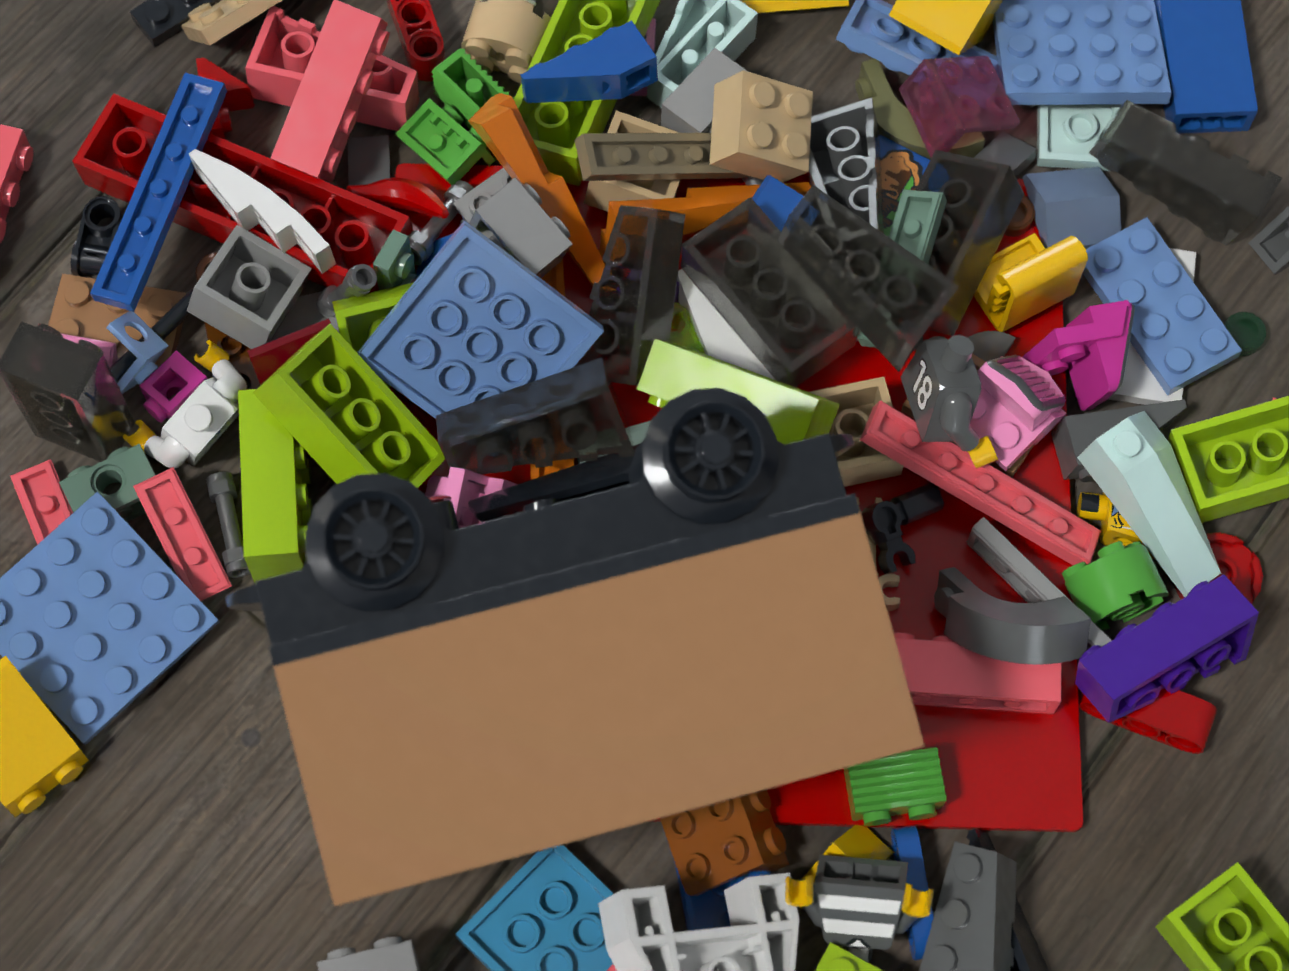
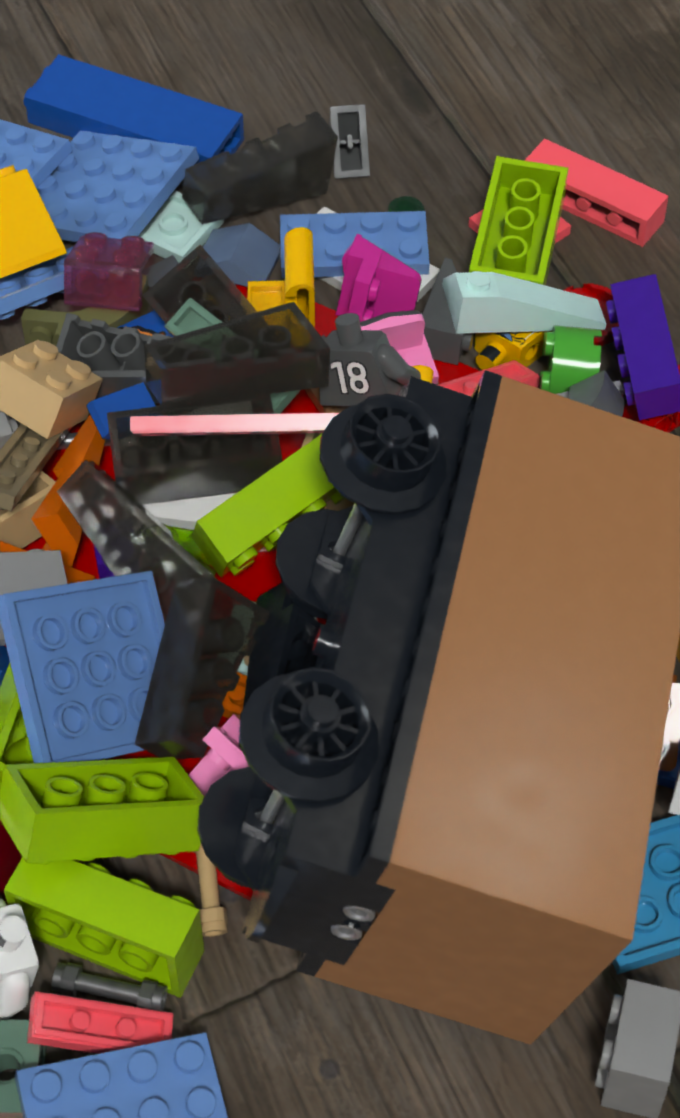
camera: 60 degrees left, 15 degrees down
none -> tile [130,413,339,436]

